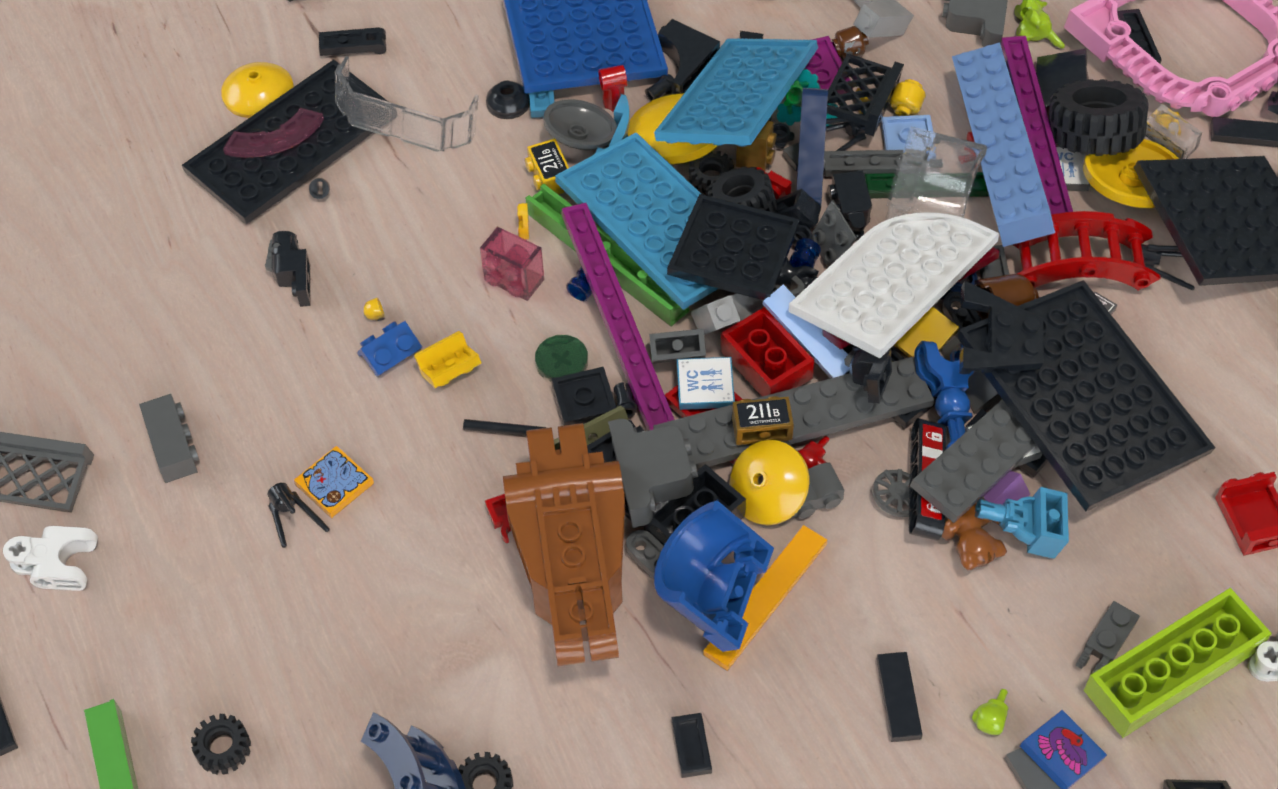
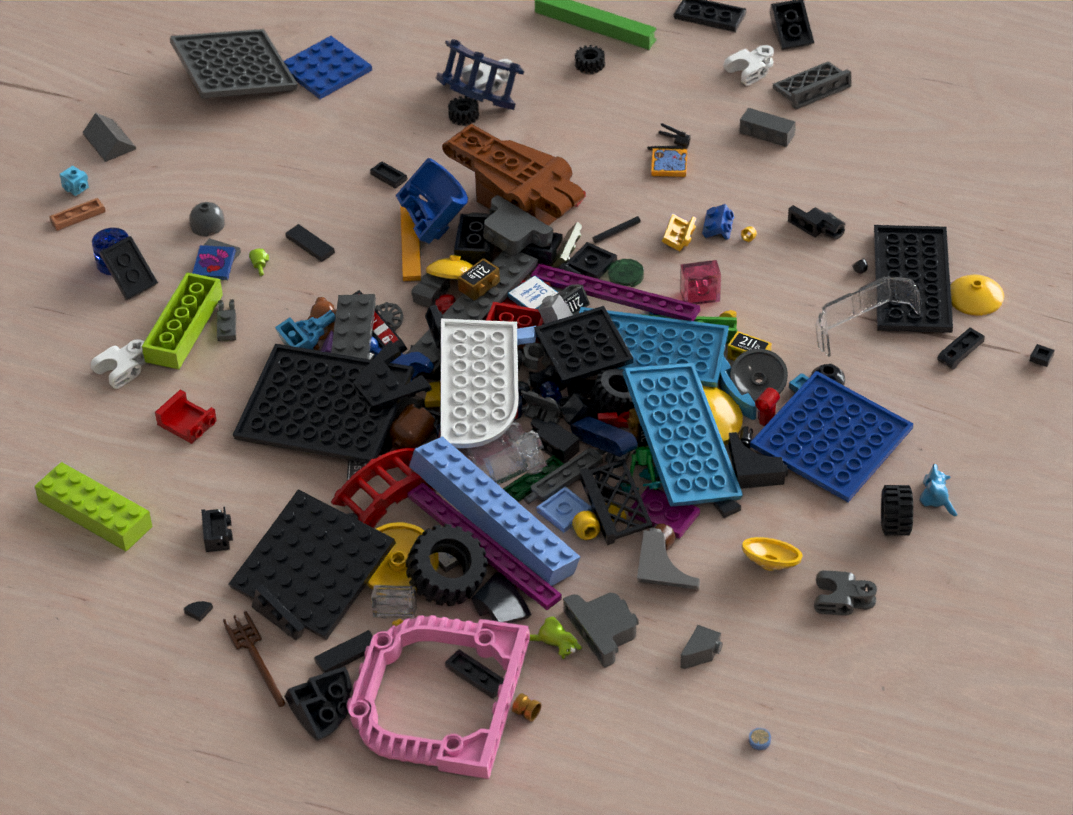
camera: 140 degrees right, 10 degrees down
clear pink tile [223,108,324,157] -> none

